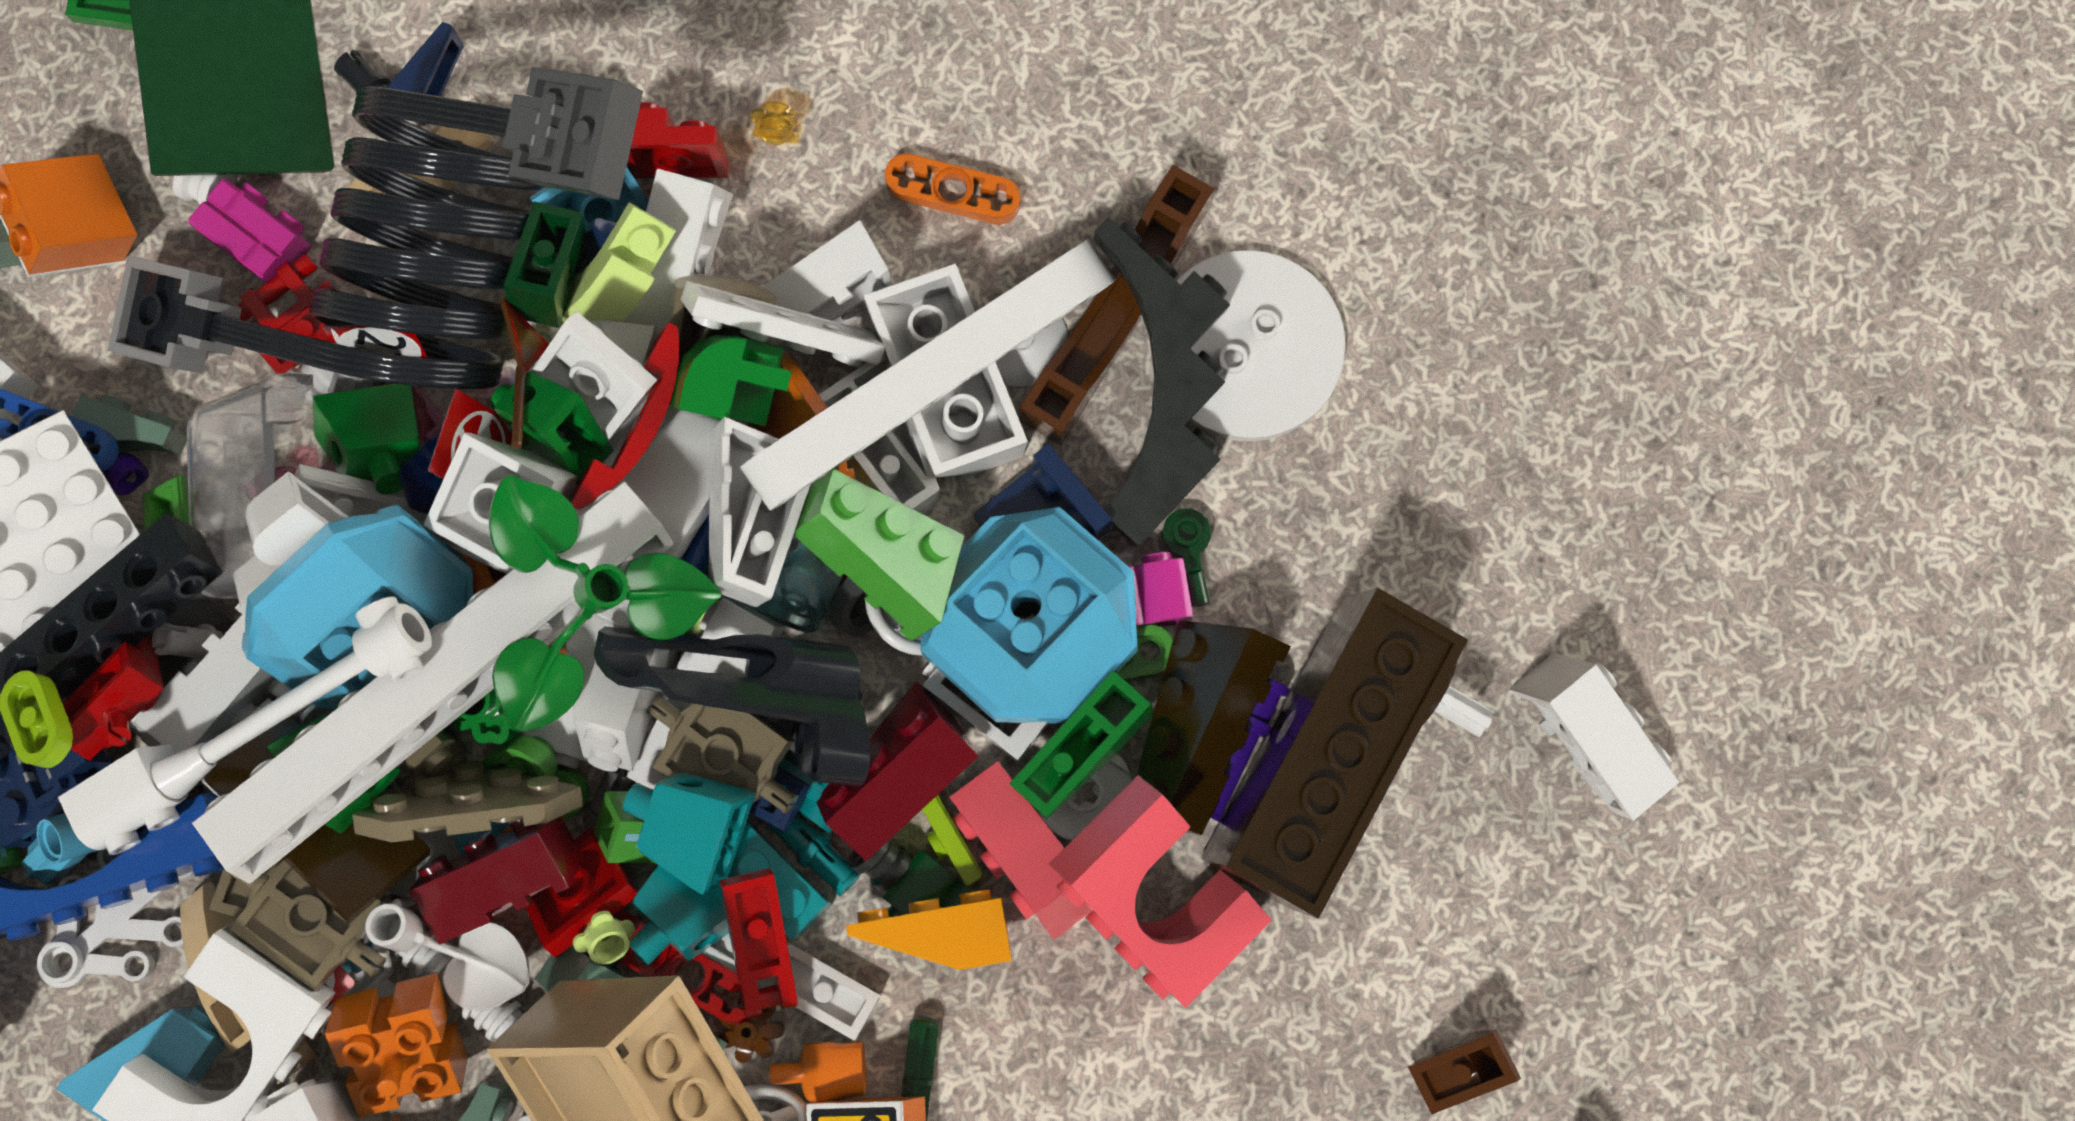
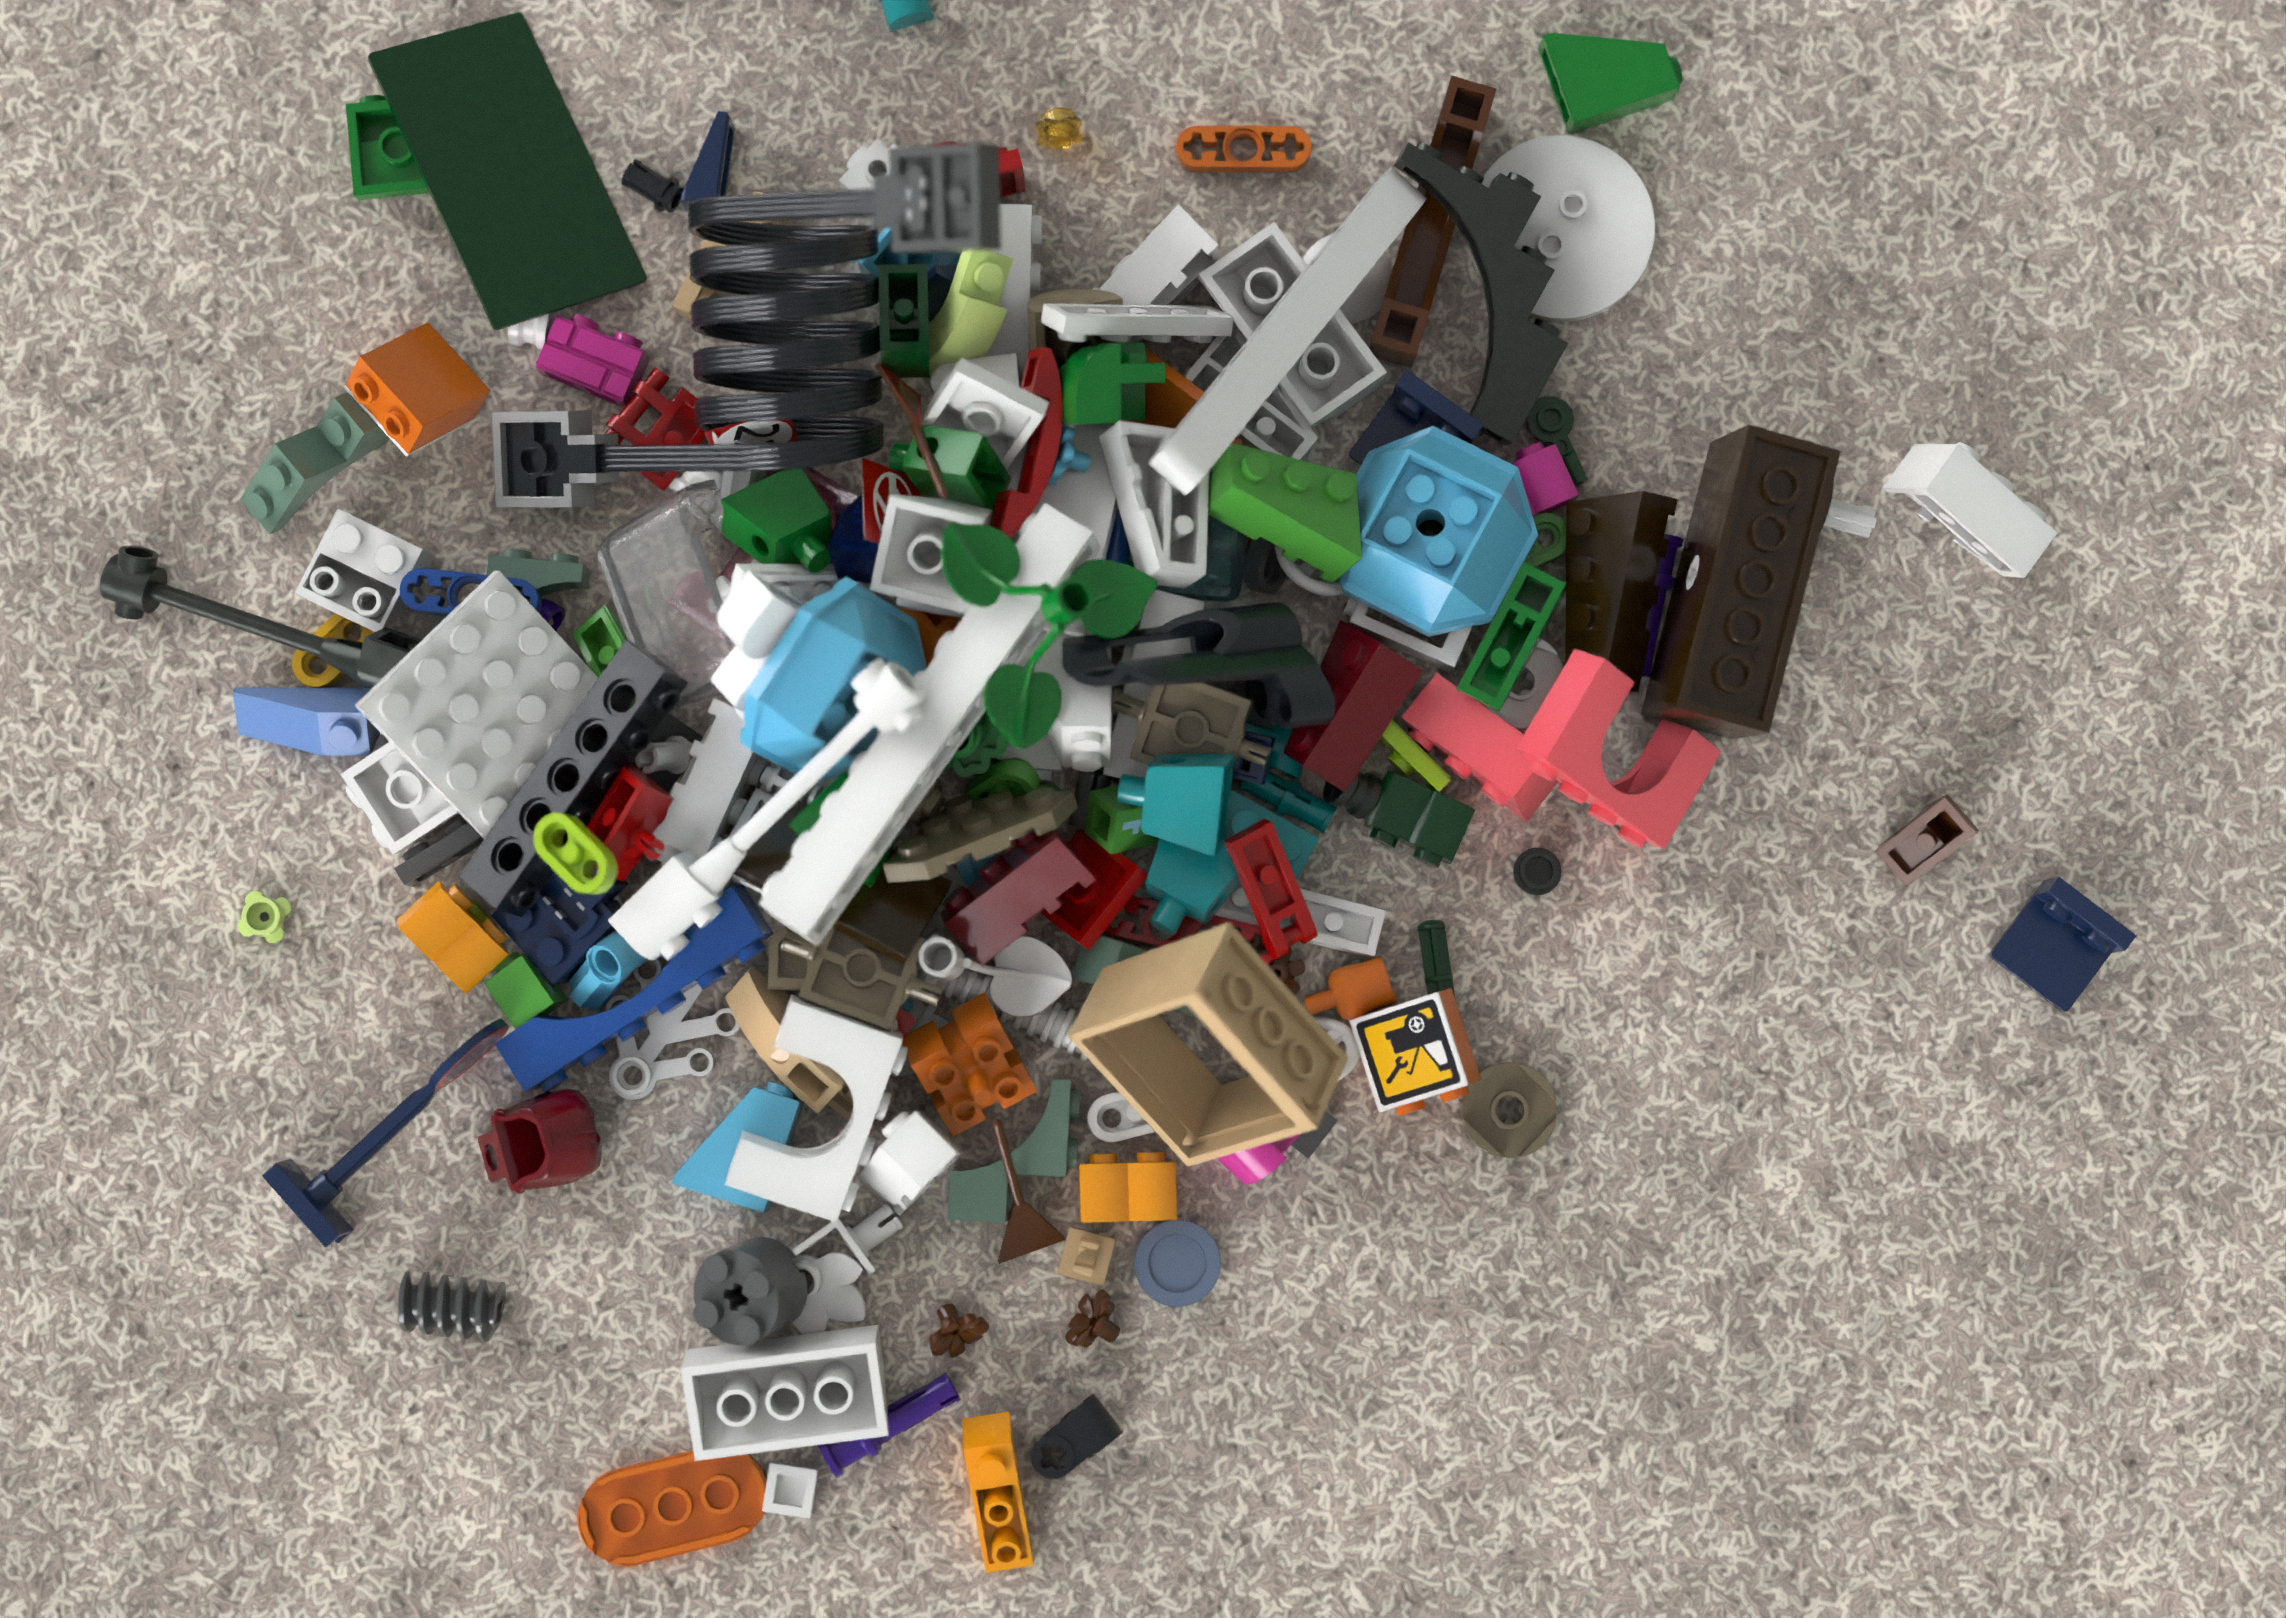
camera: 15 degrees left, 5 degrees up
yellowish green plate [573,911,635,964] -> none
light orange slope [846,889,1013,970] -> none
none -> medium azure plant [1048,423,1091,485]
none -> pearl dark grey plate [1513,848,1561,895]
none -> green slope [1538,33,1683,135]

